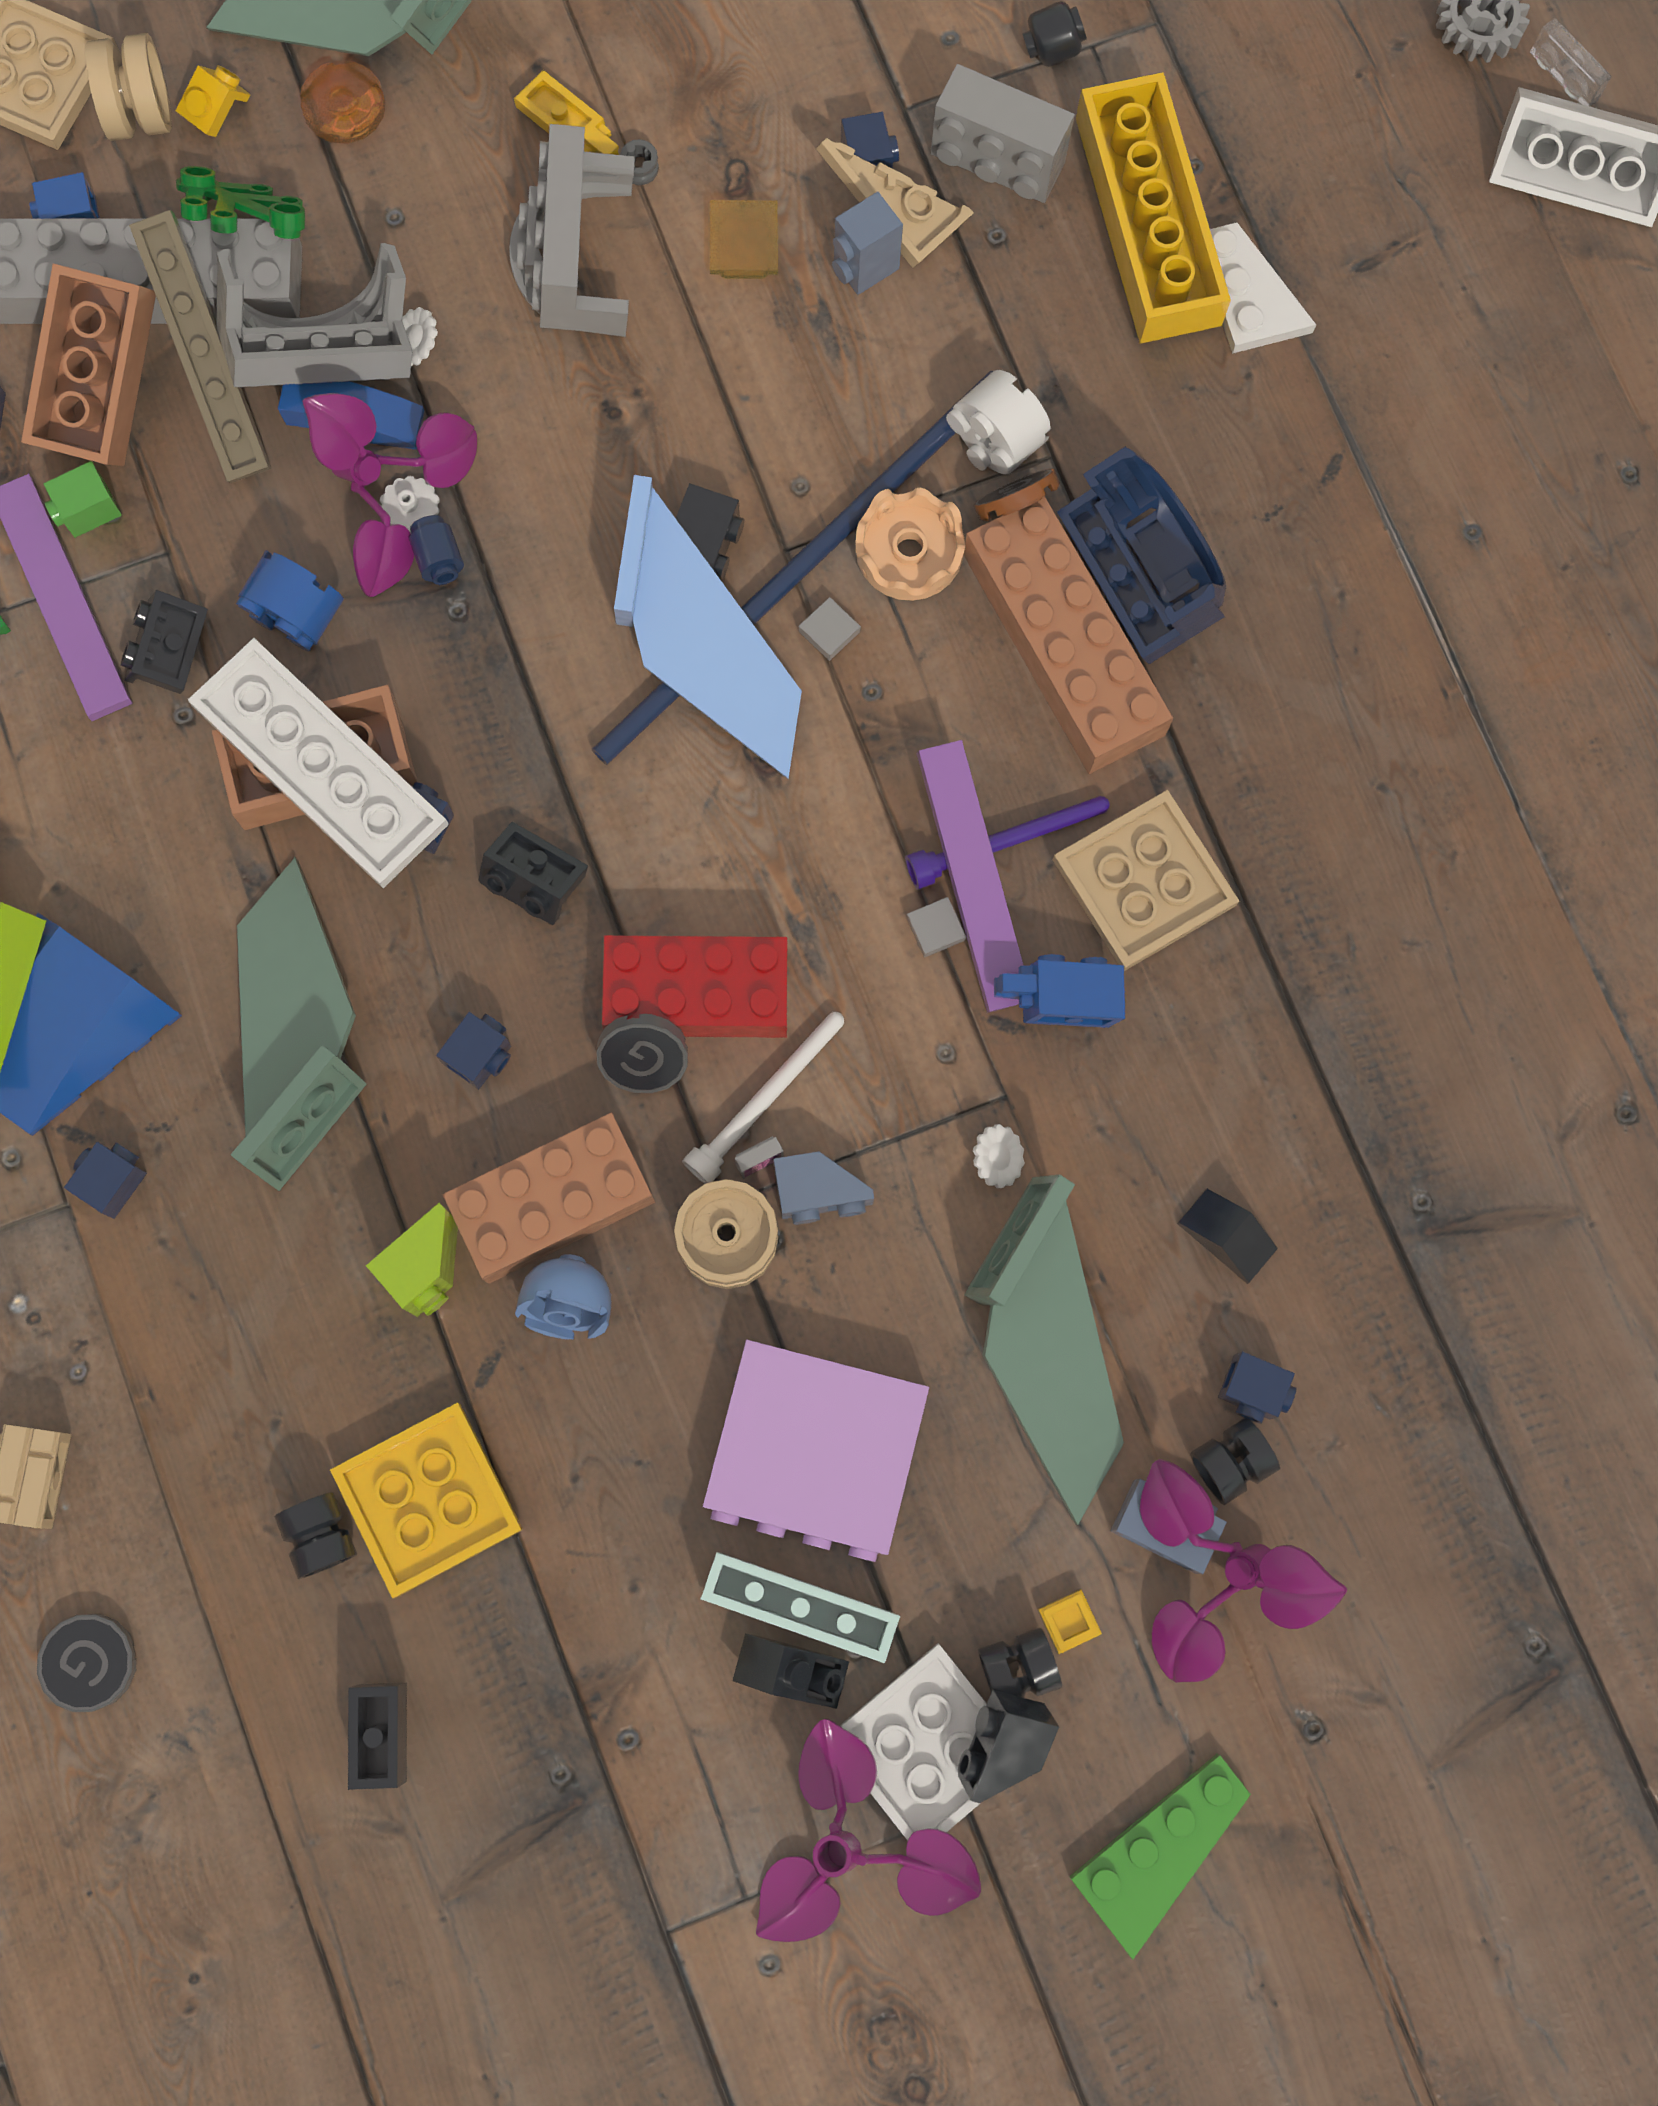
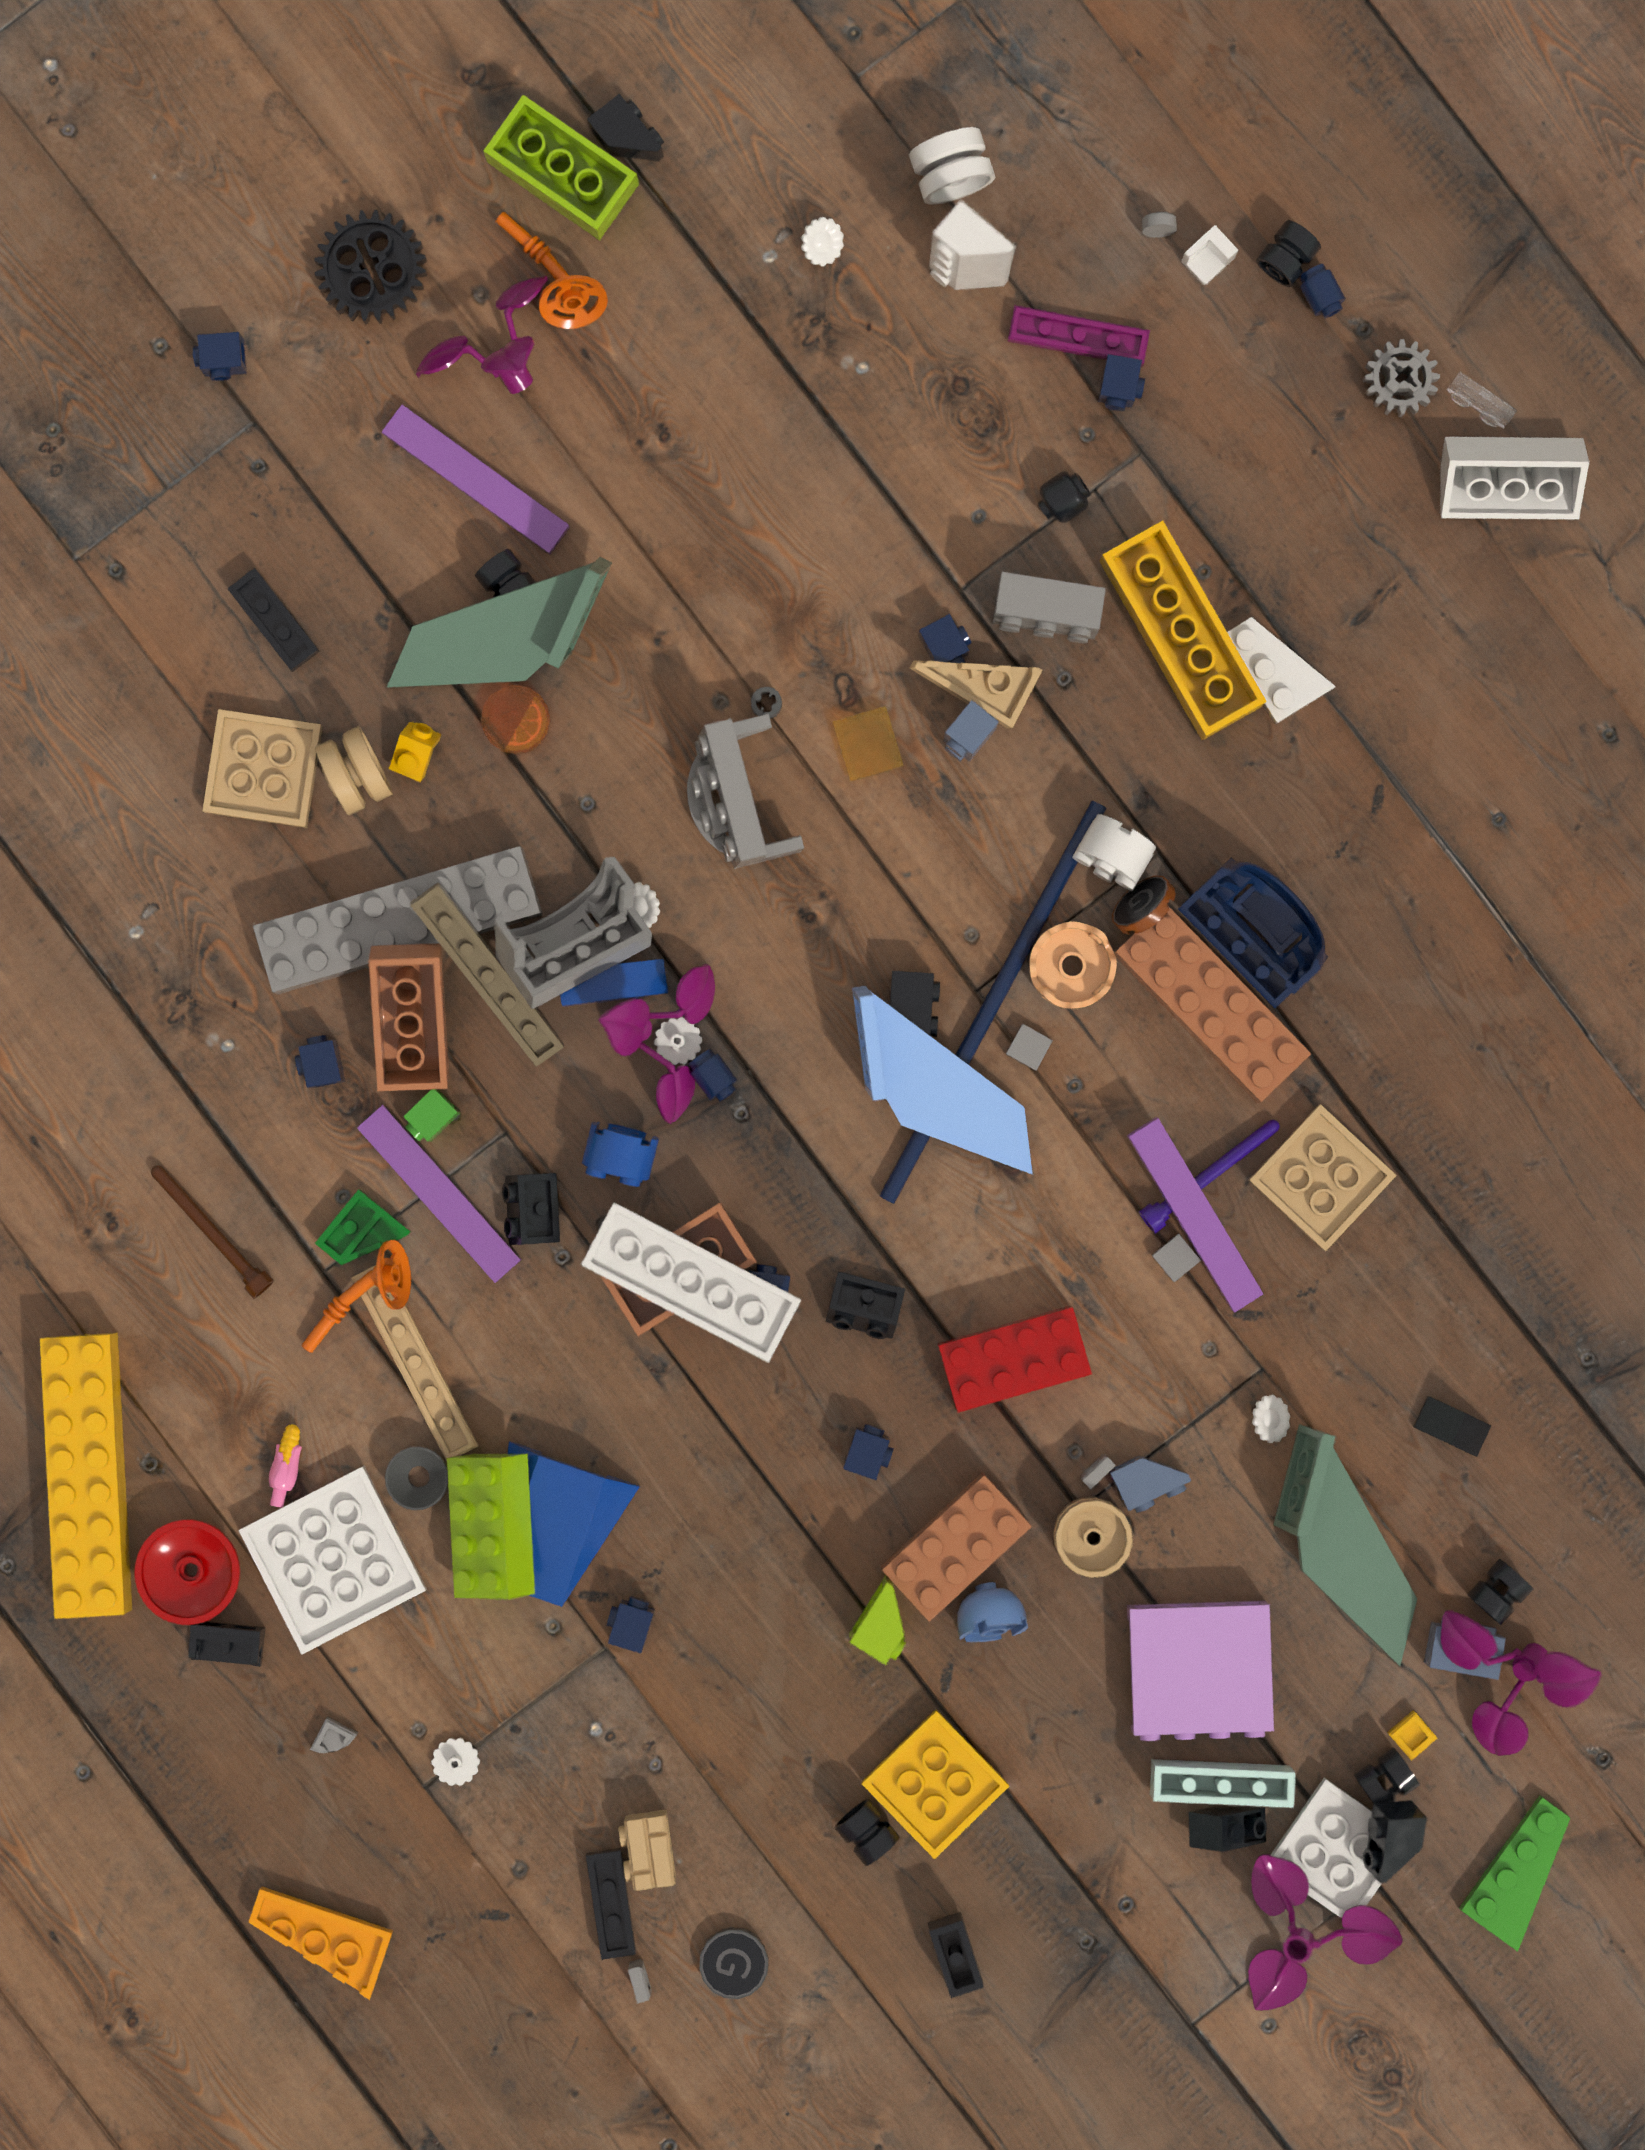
camera: 10 degrees left, 10 degrees up
blue brick [29,172,100,219] -> none
green plant [176,166,305,239] -> none
sand green piece [231,857,367,1191] -> none
yellow hinge [514,70,619,155] -> none
tile [597,1014,688,1093] -> none
white piece [682,1012,844,1184] -> none
blue hinge [994,954,1125,1028] -> none
dark blue brick [1217,1351,1297,1424] -> none

